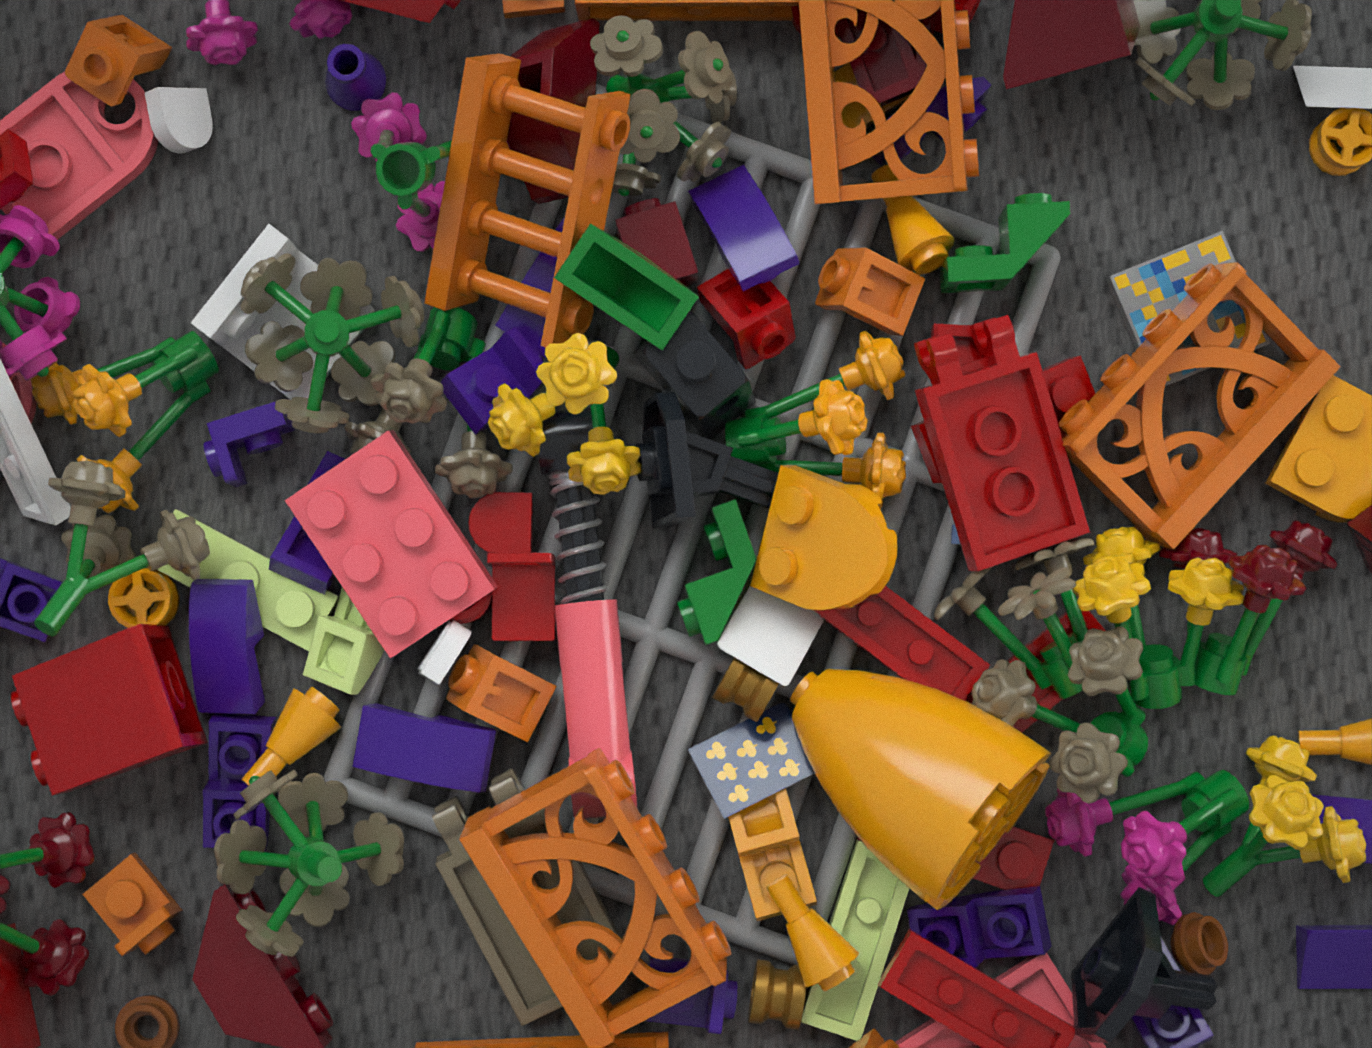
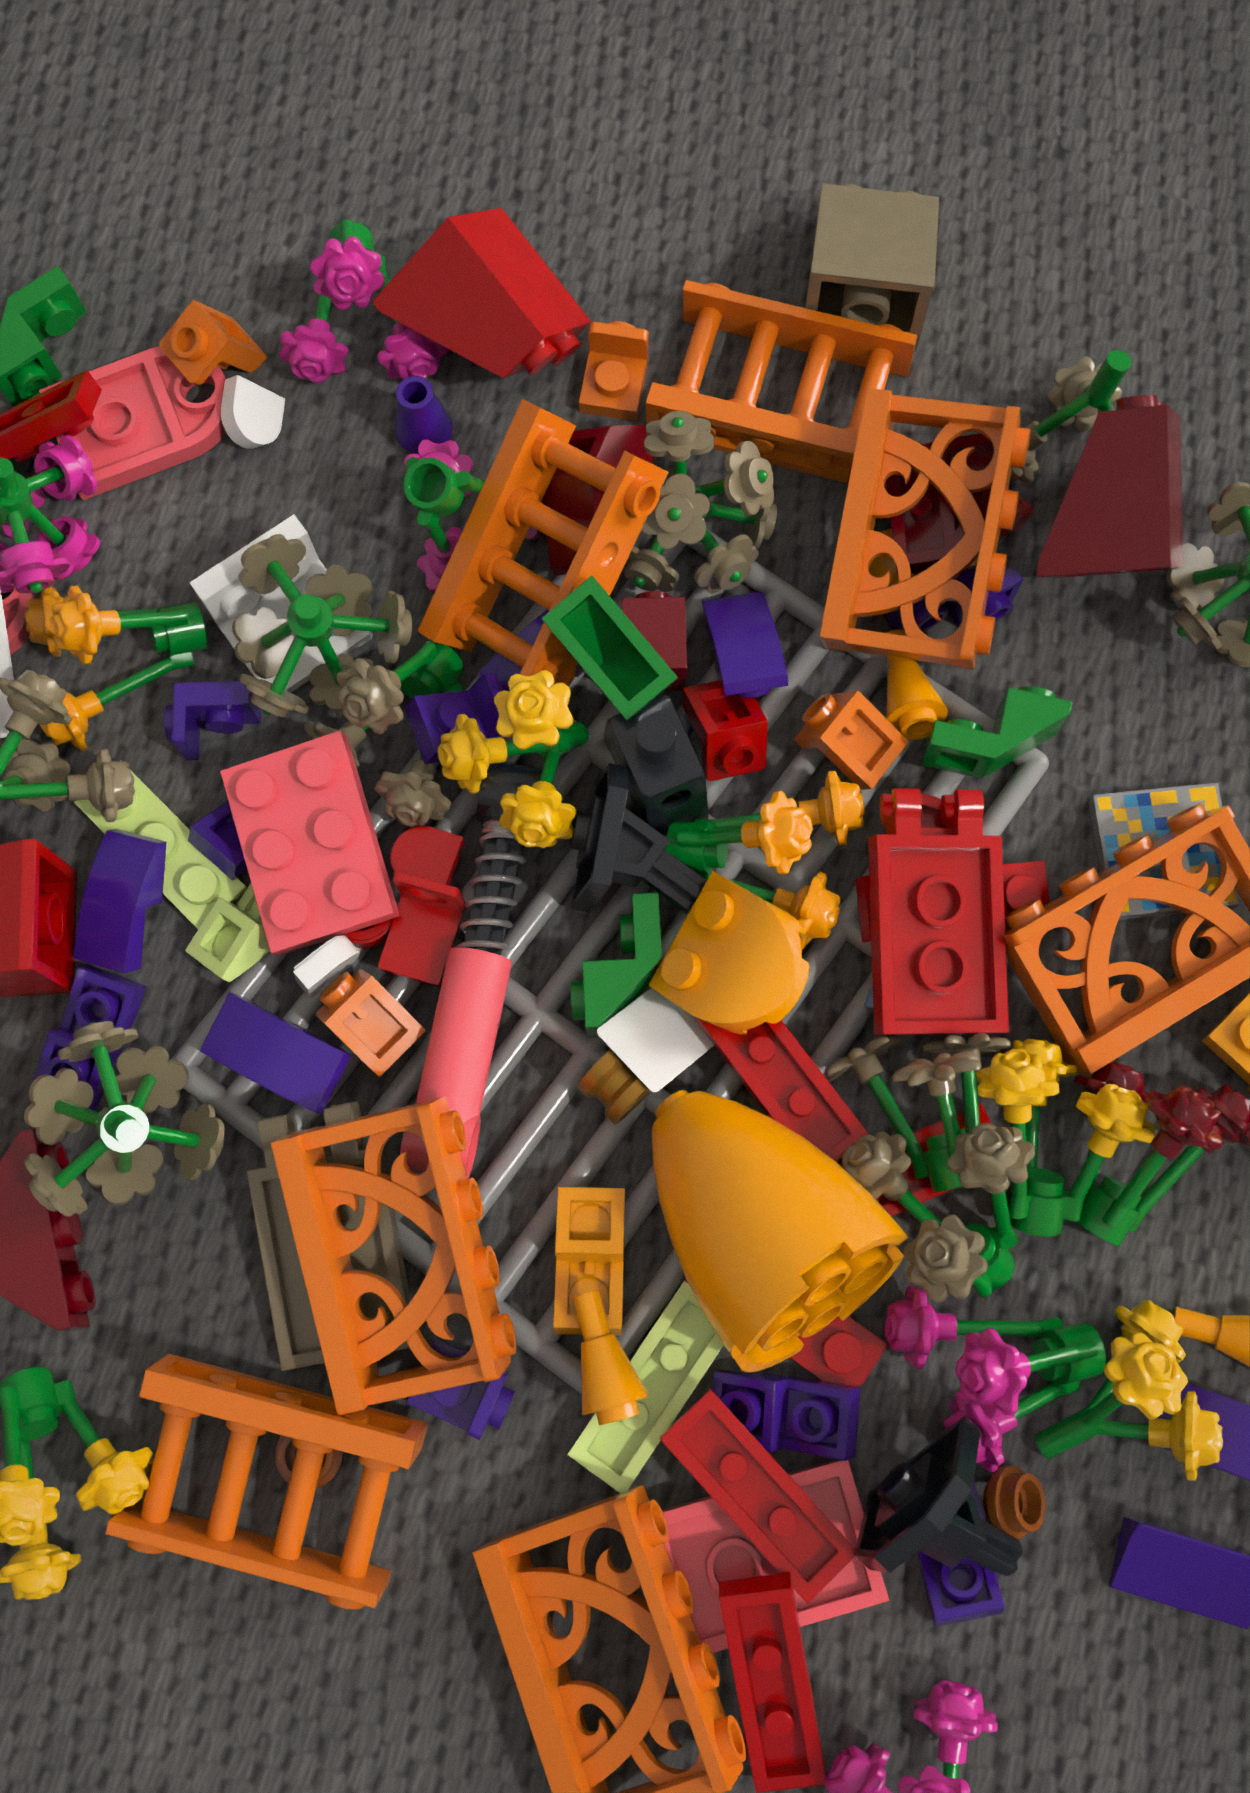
camera: 25 degrees right, 10 degrees down
light orange wheel [108,568,180,628] -> none
light orange cone [241,687,342,786] -> none
sticker [688,703,815,819] -> none
pearl gold wheel [748,959,806,1030] -> none

